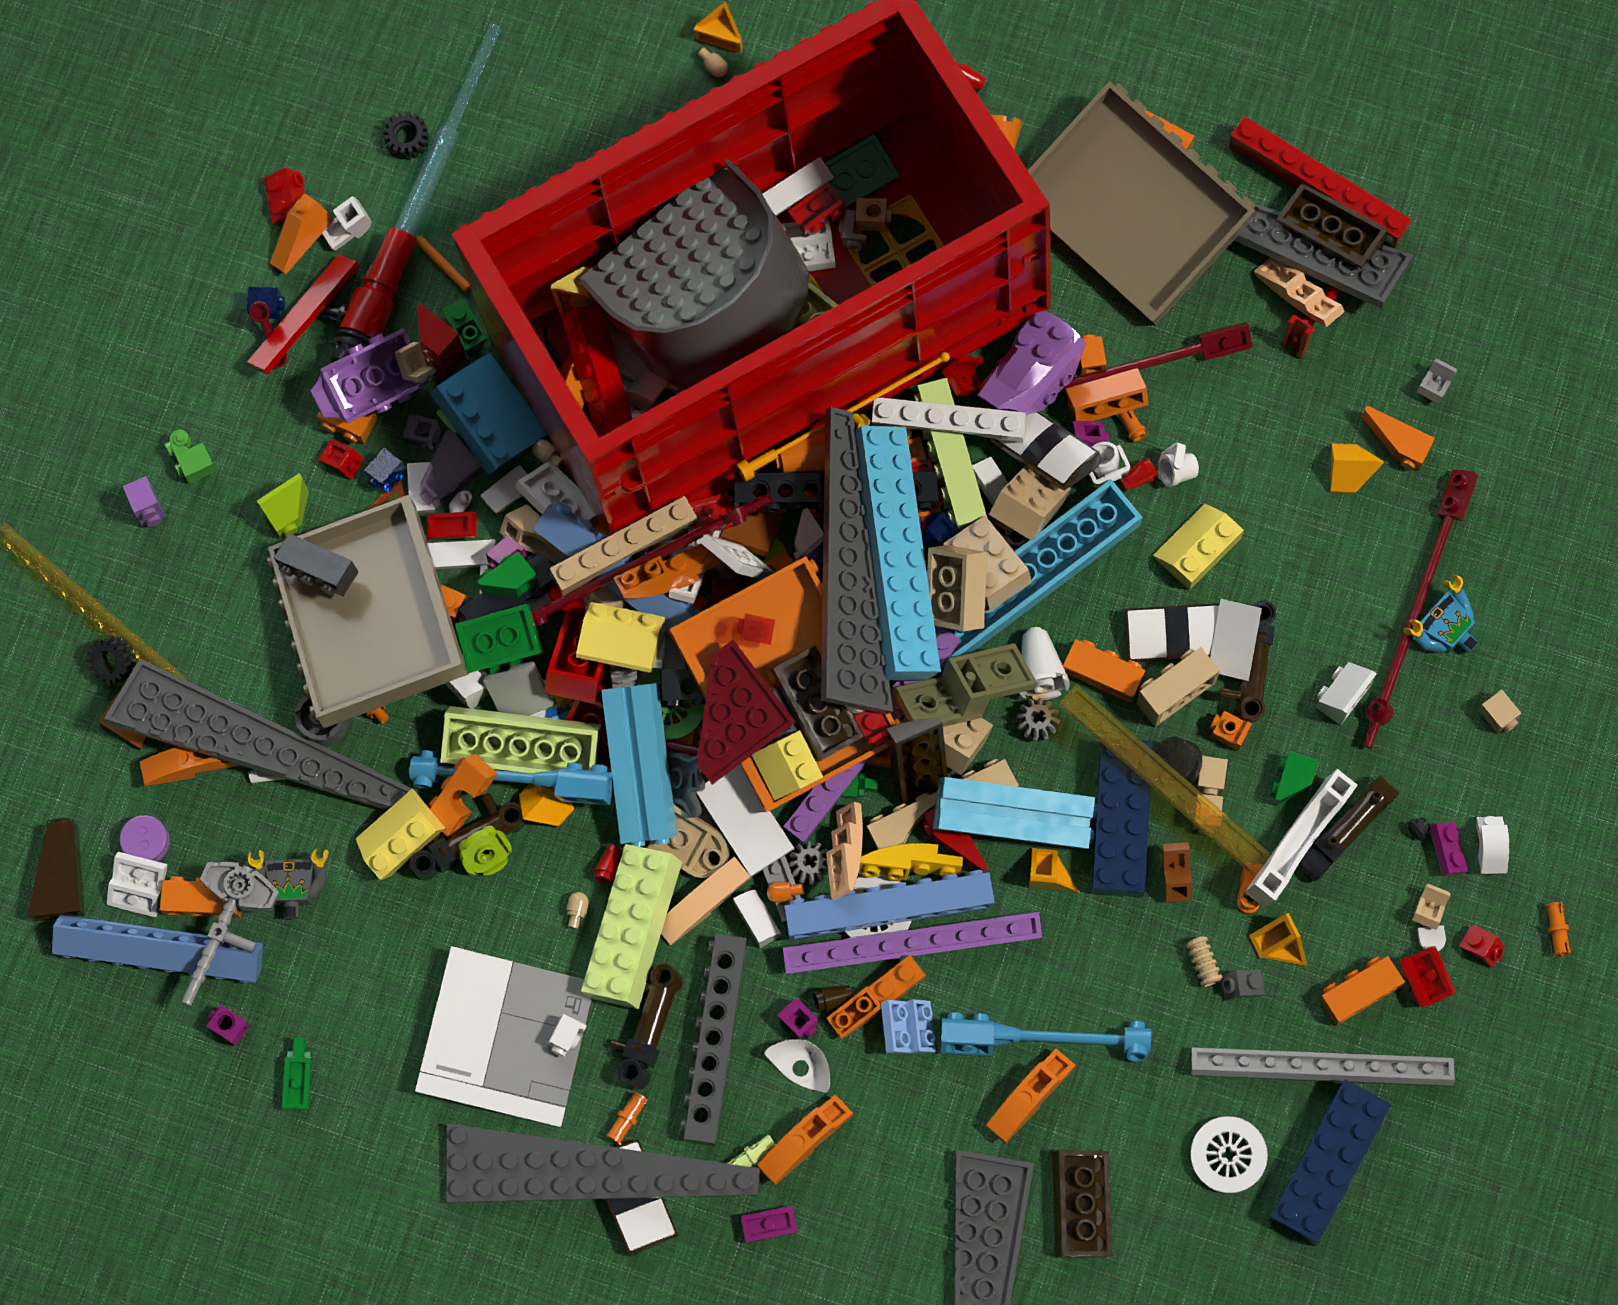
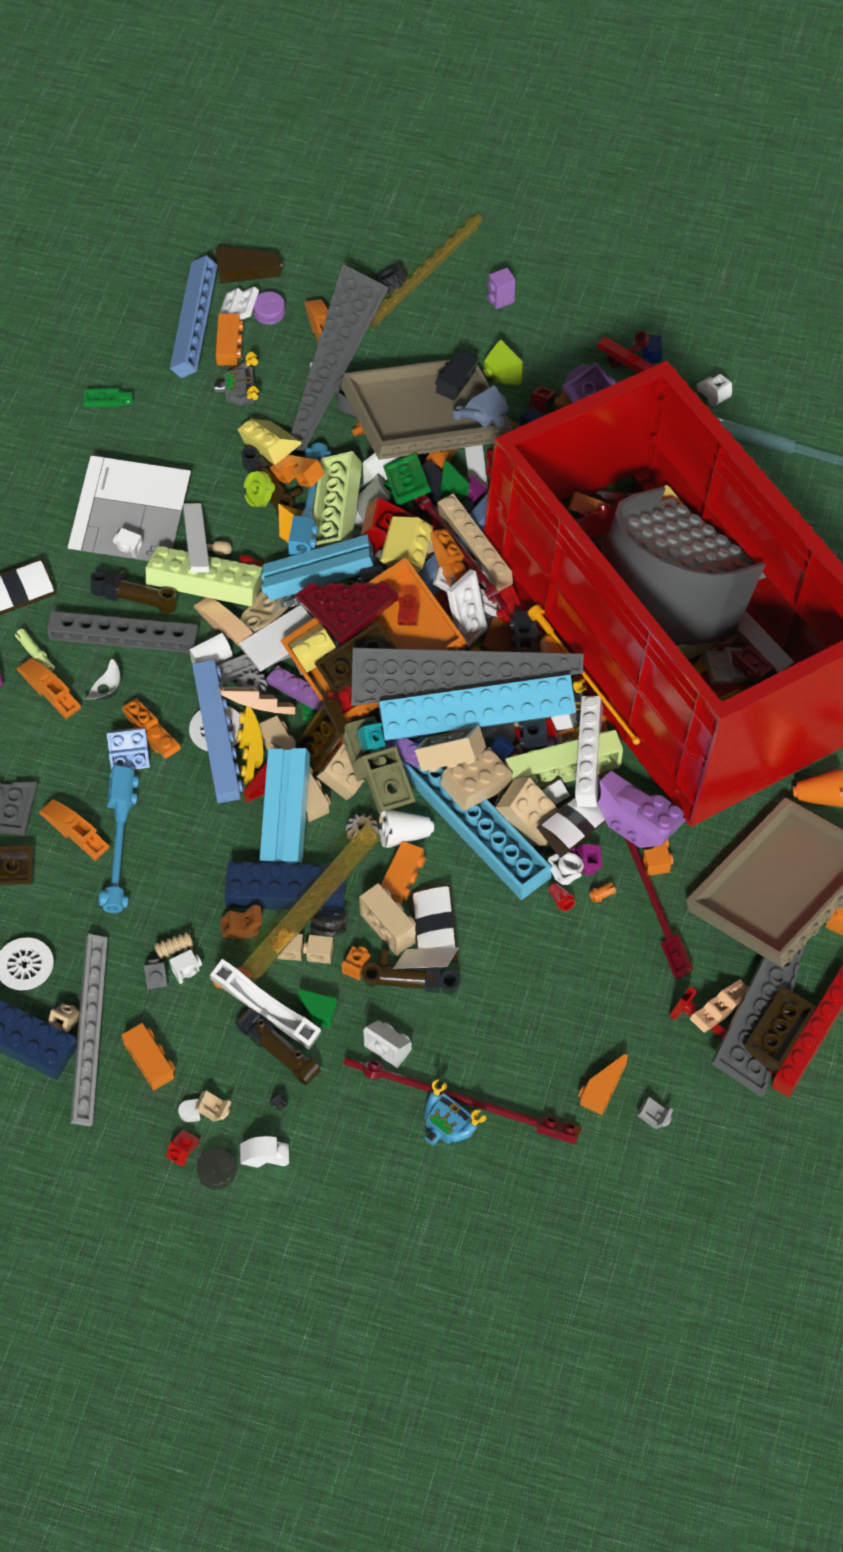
camera: 85 degrees right, 15 degrees down
bright green brick [165,430,217,484] -> none
light grey bar [181,862,279,1006] -> none
magenta brick [207,1005,251,1047] -> none
red bracket [264,167,306,225] -> none
orange slope [270,194,334,274] -> none
black tyre [383,111,429,160] -> none
dark grey wing [446,1124,760,1203] -> none
orange pin [606,1092,648,1145] -> none
orange cylinder [767,881,803,903] -> none
magenta brick [778,997,818,1039] -> none
medium lavender plate [782,911,1042,974] -> none
dark brown cone [813,985,853,1013] -> none
light grey bracket [839,209,868,251] -> none
red bracket [942,355,984,396] -> none
light orange slope [1029,848,1080,892] -> none
orange brick [1066,368,1149,421] -> none
light yellow slope [1153,504,1244,590] -> none
white piece [1158,442,1199,487] -> none
light orange slope [1249,913,1307,966] -> none
light orange slope [1330,443,1384,494] -> none
red bracket [1400,946,1457,1007] -> none
magenta plate [1430,822,1468,876] -> none
tan brick [1478,690,1521,734] -> none
orange pin [1546,902,1571,957] -> none
none -> tan brick [48,1003,80,1033]
none -> white brick [169,950,202,984]
none -> white tile [183,503,209,573]
none -> clear smoke head [197,1148,236,1190]
none -> teal brick [357,723,386,754]
none -> sand blue torso [452,385,508,430]

